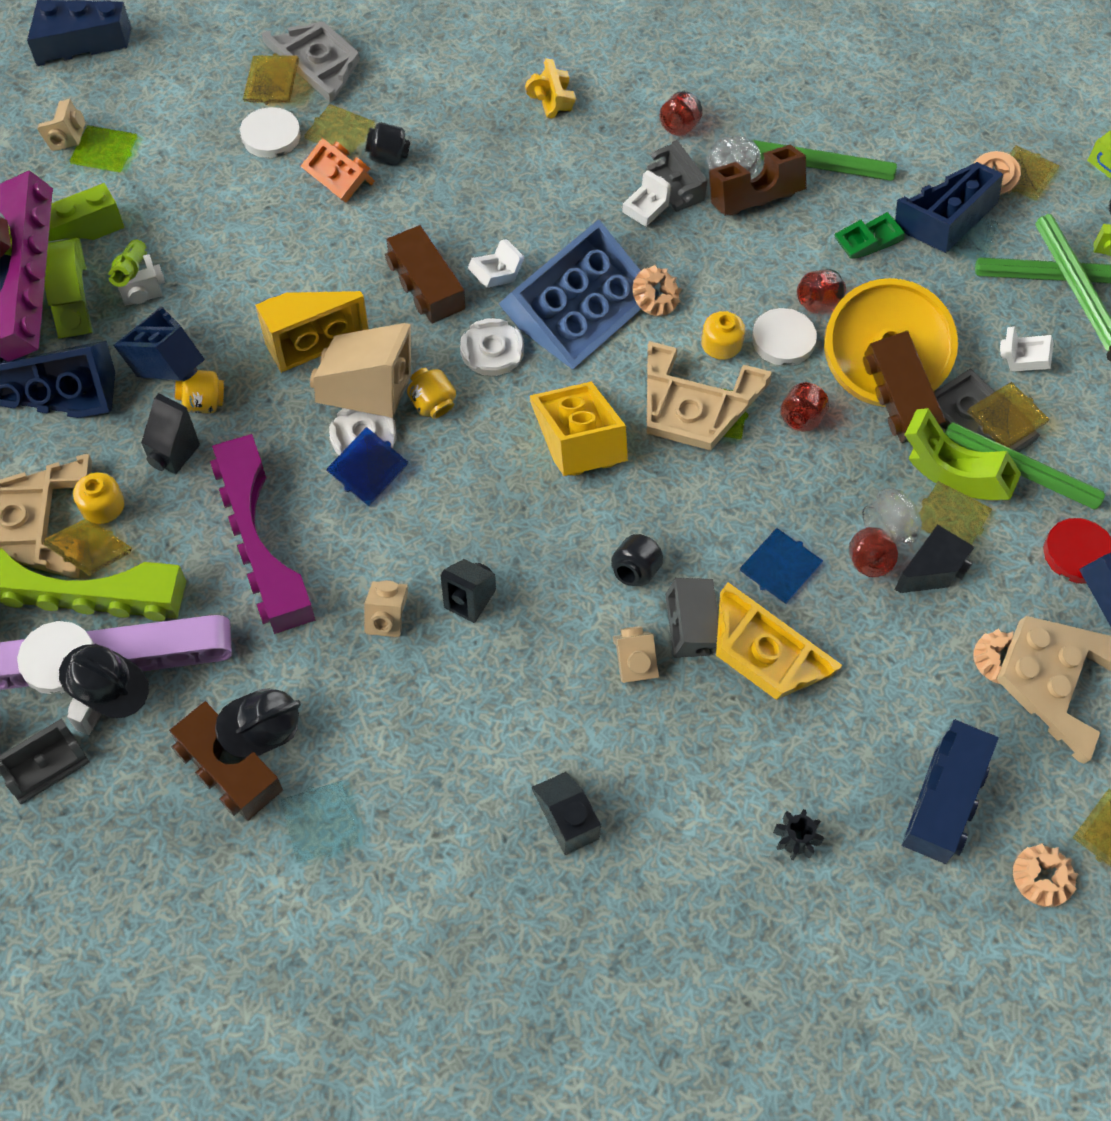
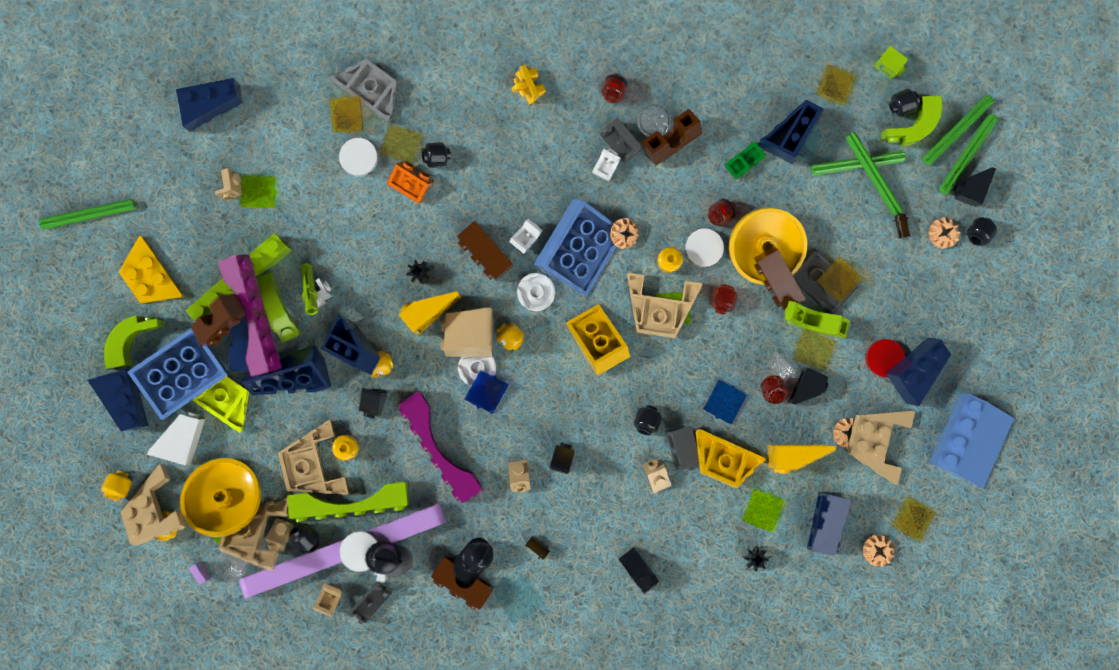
camera: 15 degrees left, 25 degrees up
clear yellow piece [44,519,132,576] -> none
bright green axle [748,140,897,181] -> none
bright green axle [944,423,1105,509] -> none
light nougat gear [974,151,1021,195] -> none
white bracket [1000,327,1054,371] -> none
none -> black gear [406,260,431,284]
none -> dark brown pin [525,536,550,560]
none -> clear neon green piece [742,489,784,533]
none -> yellow slope [768,444,836,474]

